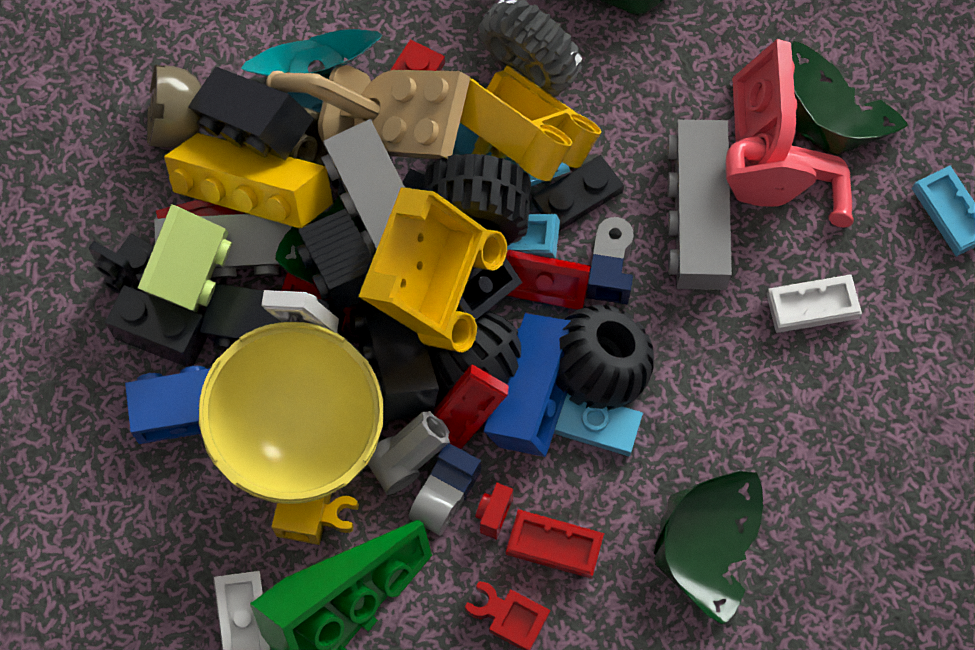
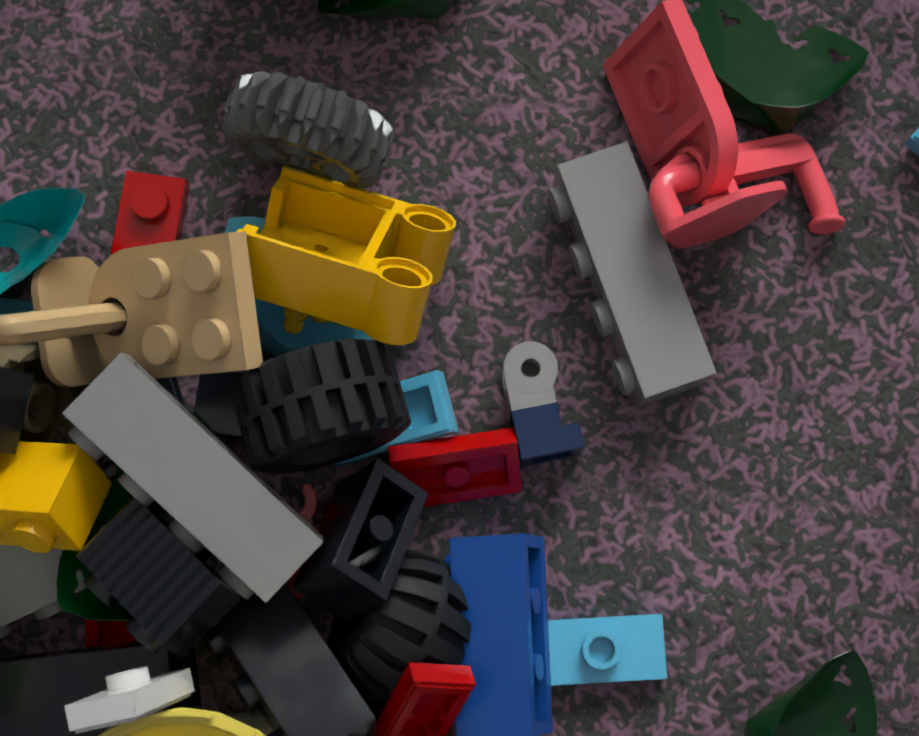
camera: 25 degrees left, 10 degrees up
yellow piece [358,187,507,353] -> none
black plate [532,155,624,231] -> none
black wheel [556,305,654,410] -> none
white plate [766,275,862,333] -> none

